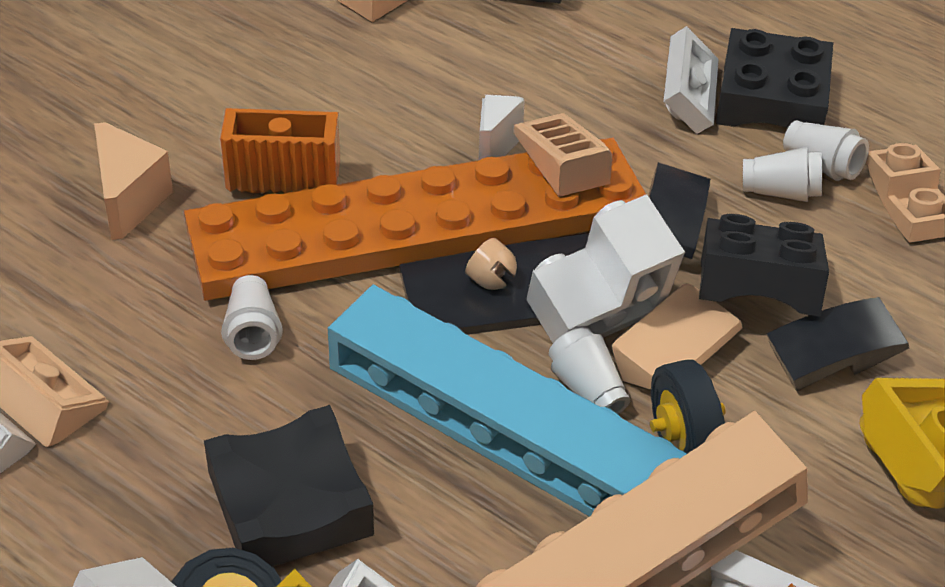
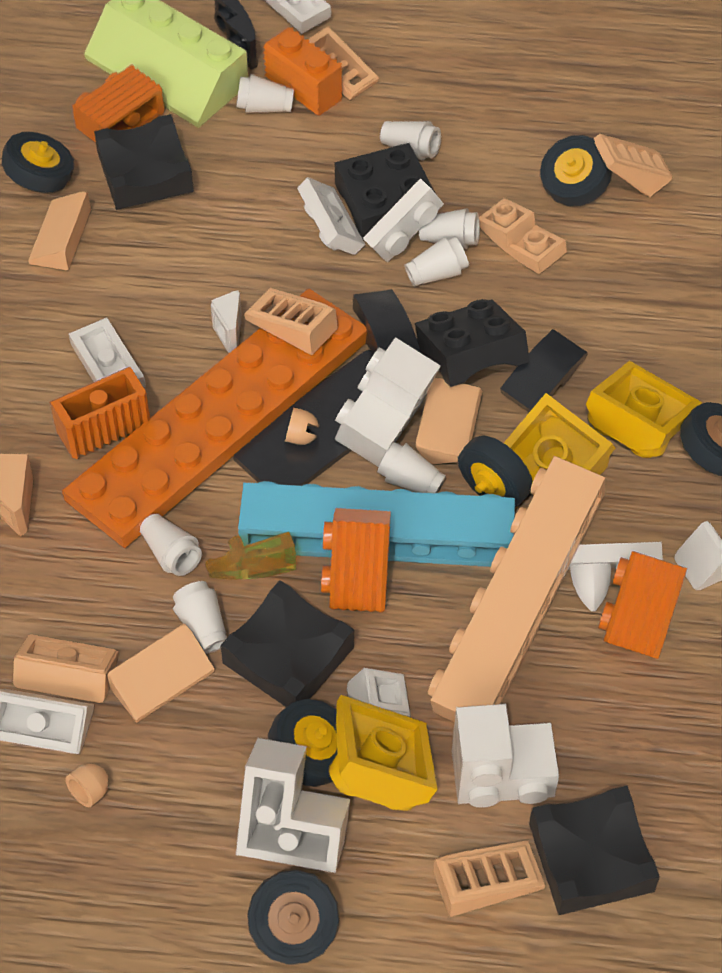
camera: 30 degrees left, 10 degrees up
none -> white plate [69,317,146,387]
none -> light nougat slope [107,624,215,723]
none -> white cone [173,581,227,654]
none -> clear yellow slope [205,532,296,580]
none -> orange brick [321,508,391,612]
none -> white plate [363,178,444,263]
none -> white cone [380,121,441,160]
none -> yellow slope [504,393,616,496]

